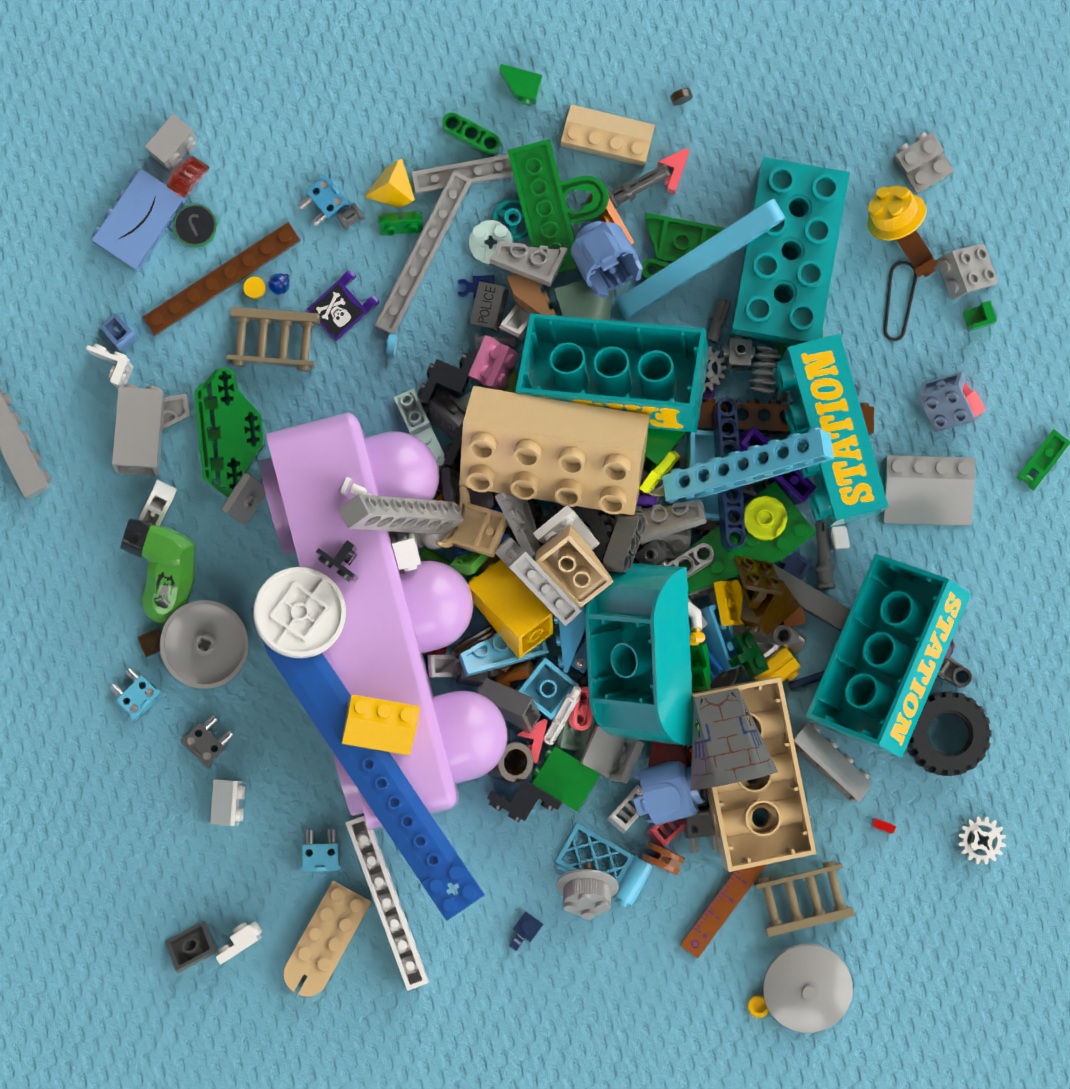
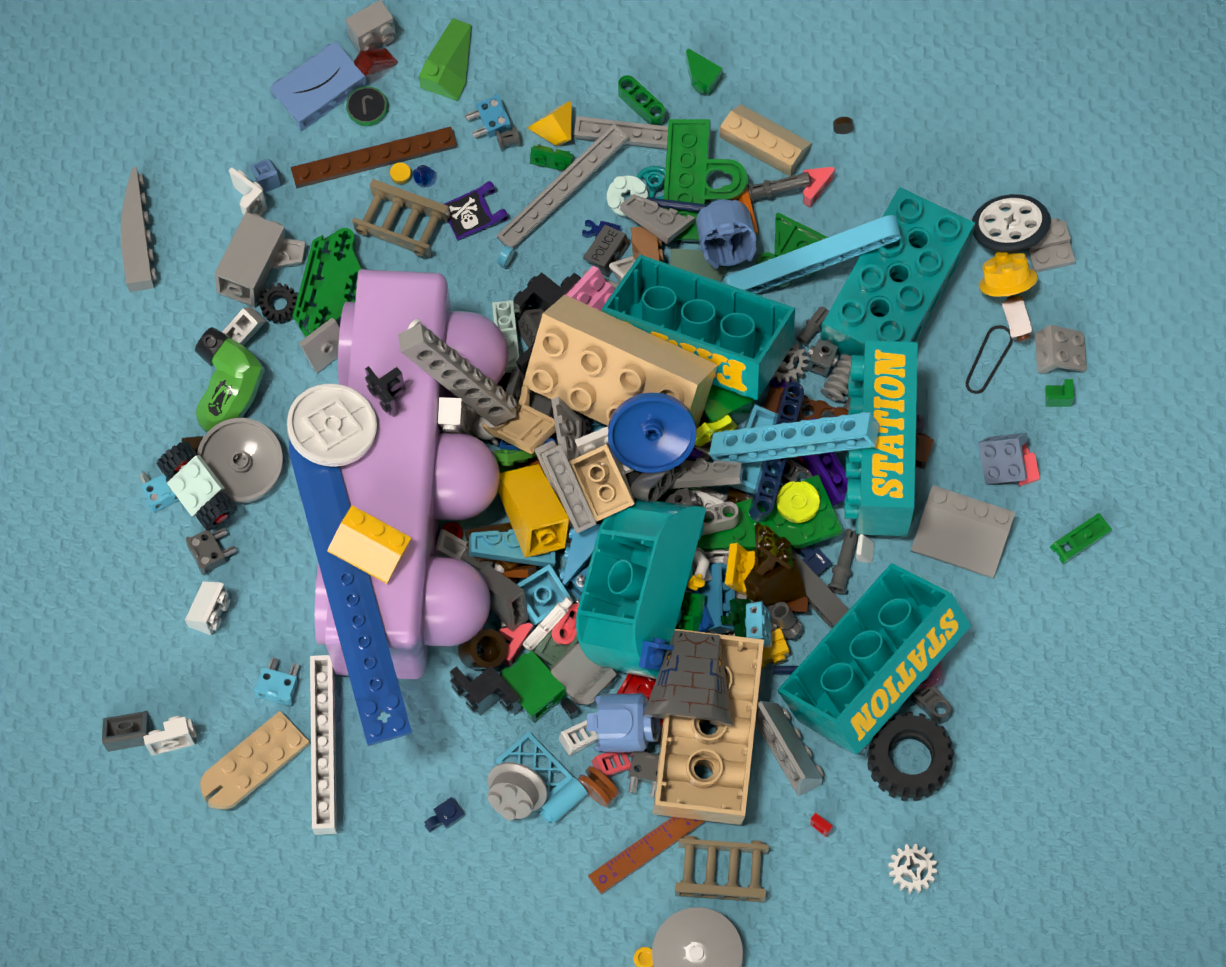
camera: 20 degrees right, 15 degrees down
none -> plate [156,441,237,531]
none -> black tyre [259,283,297,324]
none -> bright green wedge [419,18,471,101]
none -> black tile [560,697,578,719]
none -> blue dish [608,393,696,473]
none -> blue bracket [639,637,673,670]
none -> dark blue bar [646,197,708,212]
none -> medium azure piece [745,601,772,648]
none -> wedge [972,194,1051,253]

